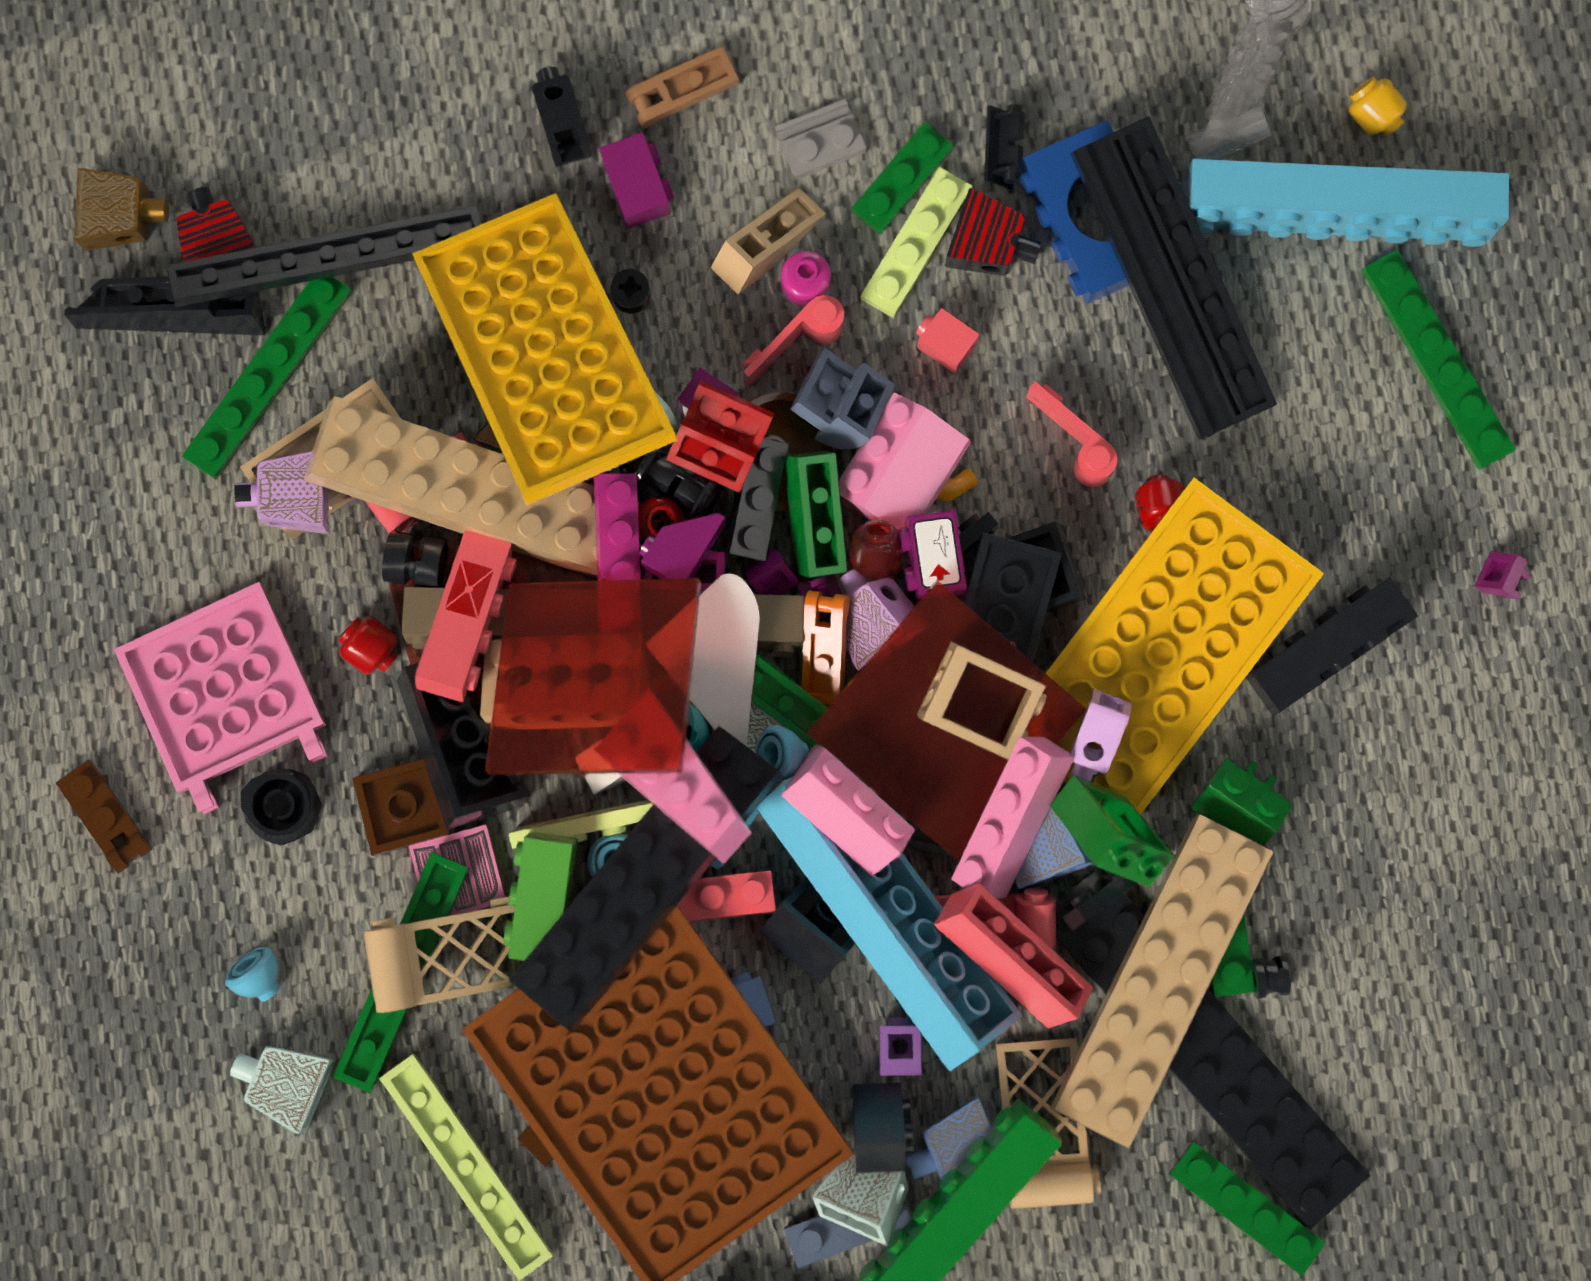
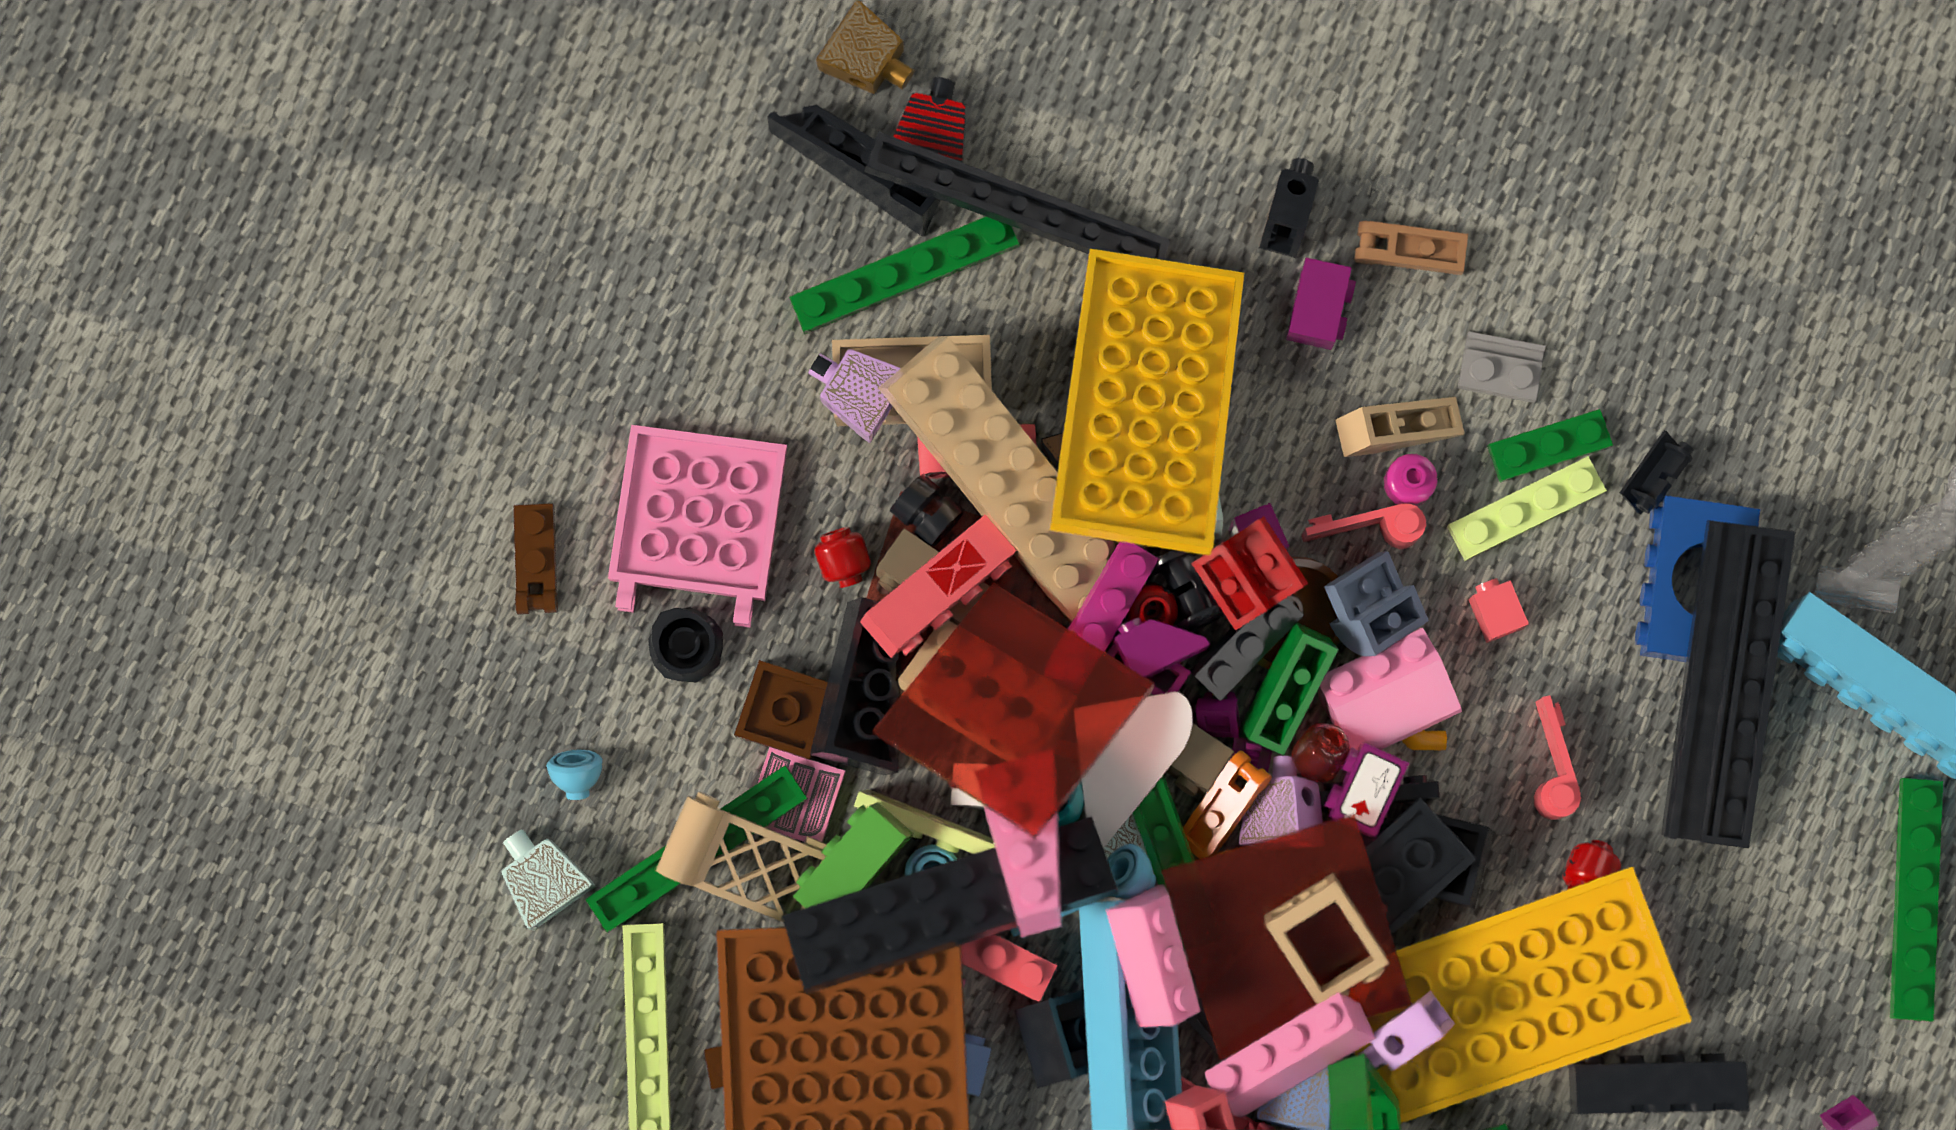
camera: 35 degrees right, 0 degrees up
black wheel [610,268,651,314] -> none
torso [945,188,1042,276] -> none

